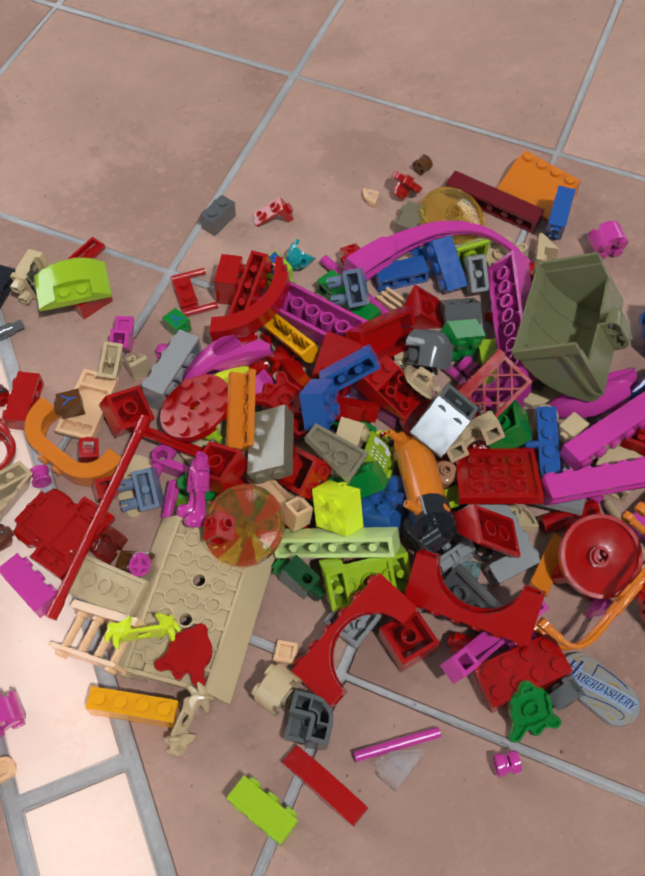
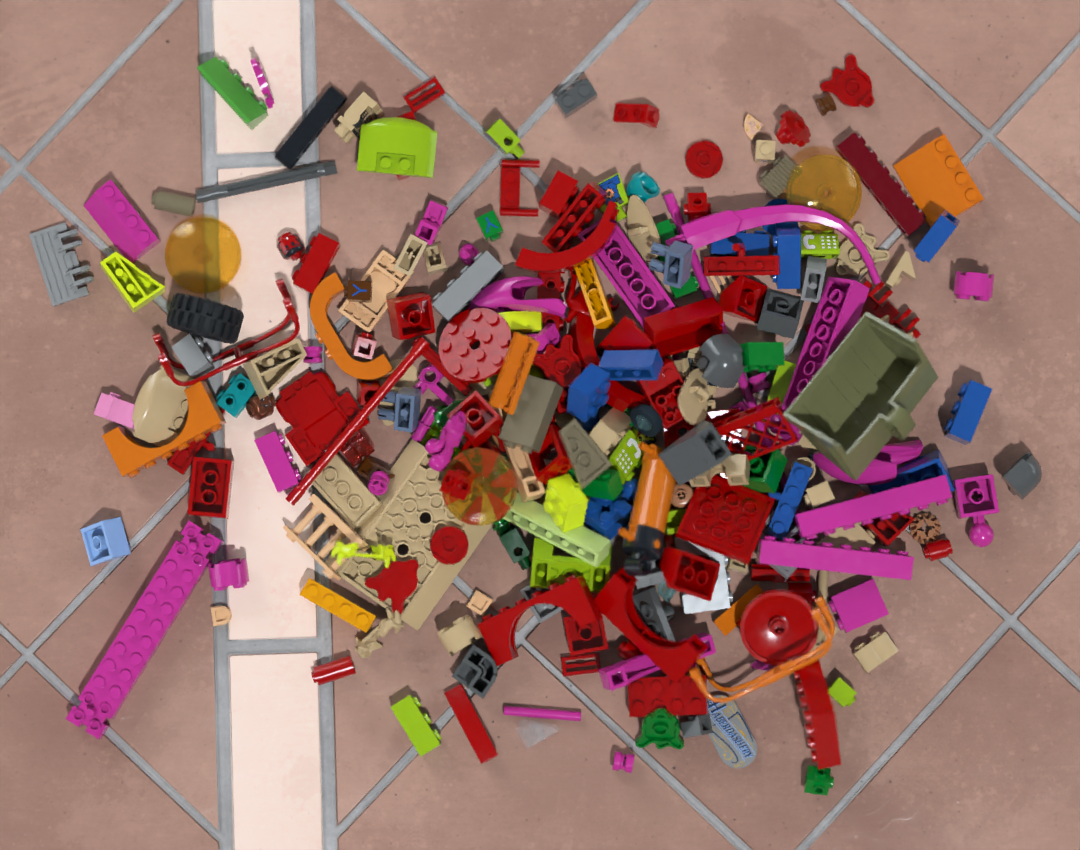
camera: 25 degrees right, 25 degrees up
none -> red brick [311,656,356,686]
none -> red tile [430,526,469,565]
none -> lime torso [483,119,525,160]
none -> red tile [561,653,601,677]
none -> tan shield [627,195,661,262]
none -> black wheel [630,404,663,437]
none -> red tile [685,140,723,179]
none -> red plate [704,243,780,276]
none -> tan brick [754,140,776,164]
none -> red tile [820,54,874,108]

